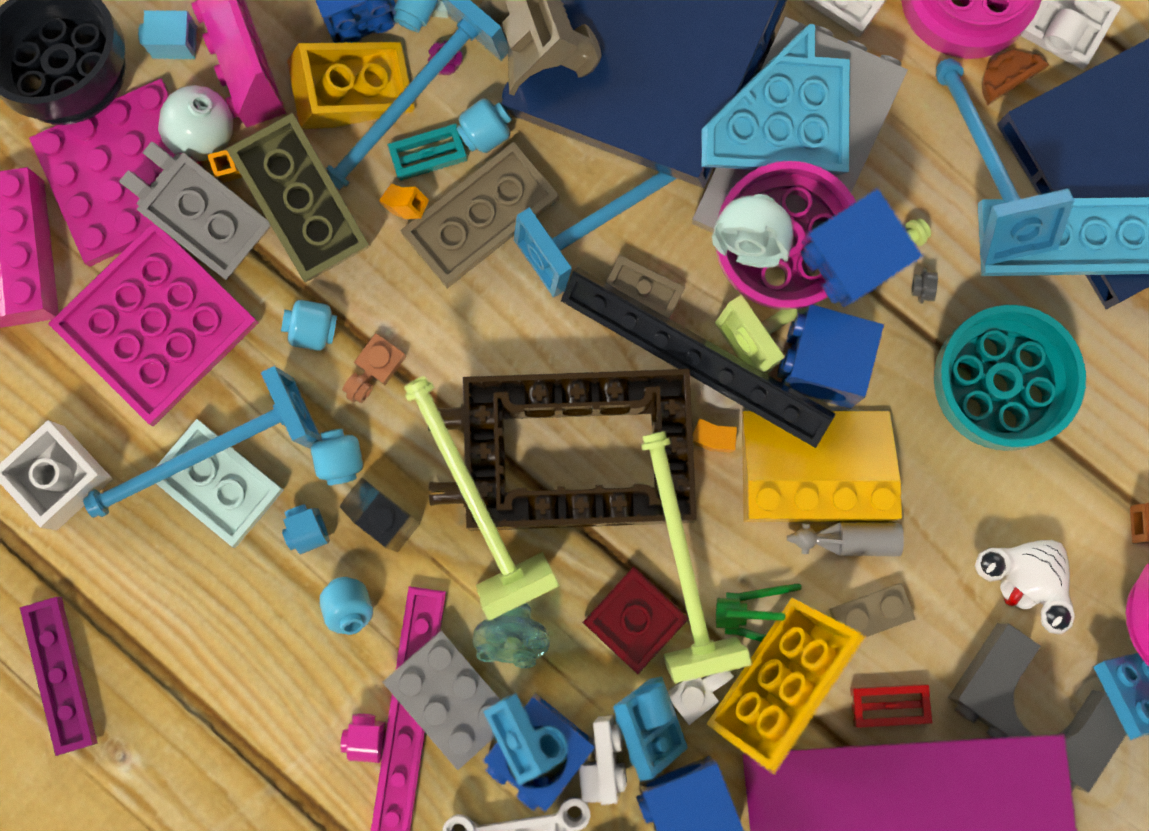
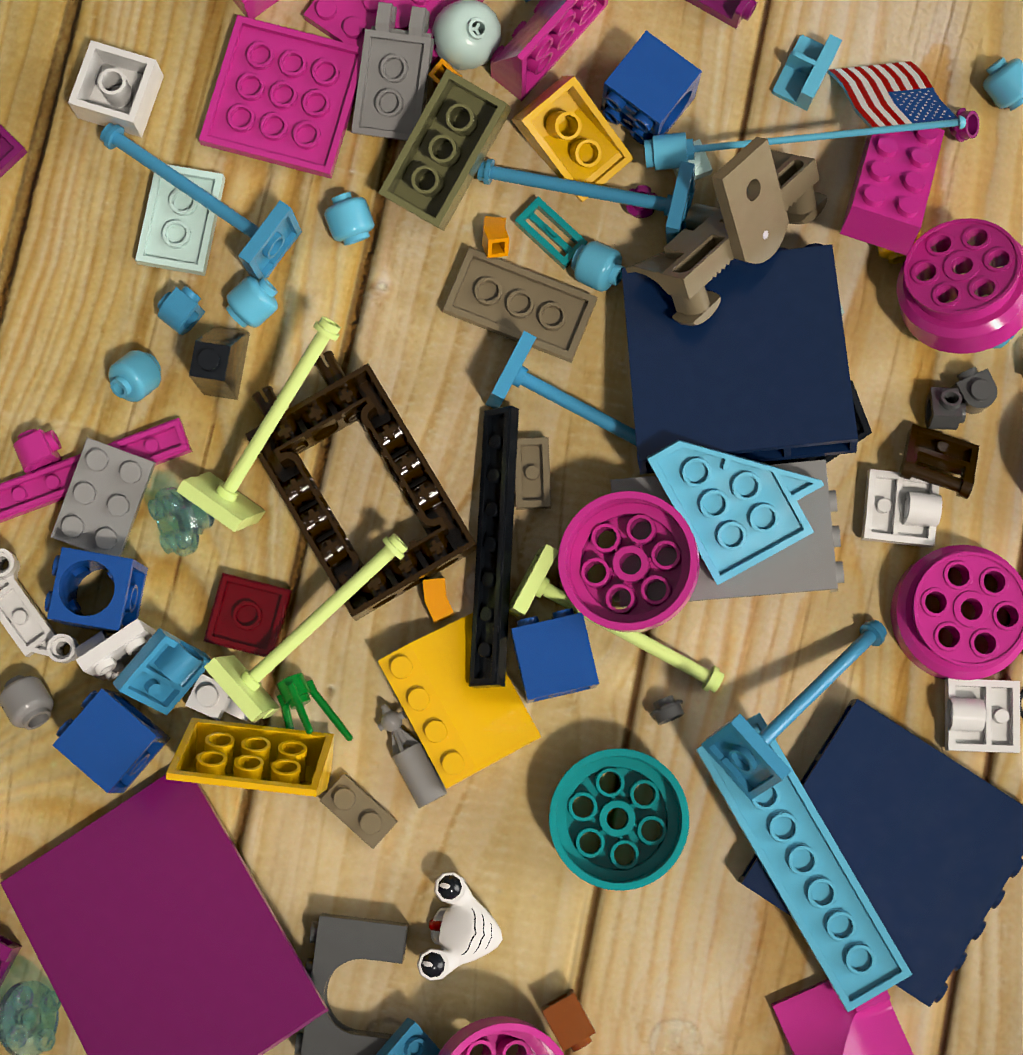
camera: 60 degrees right, 0 degrees up
nougat plate [342,333,407,403] -> none
dark azure plate [483,694,568,785] -> none
light aqua cylinder [712,194,793,268] -> none
blue brick [800,188,923,308] -> none
red tile [850,684,933,728] -> none
dark orange tile [982,49,1049,106] -> none

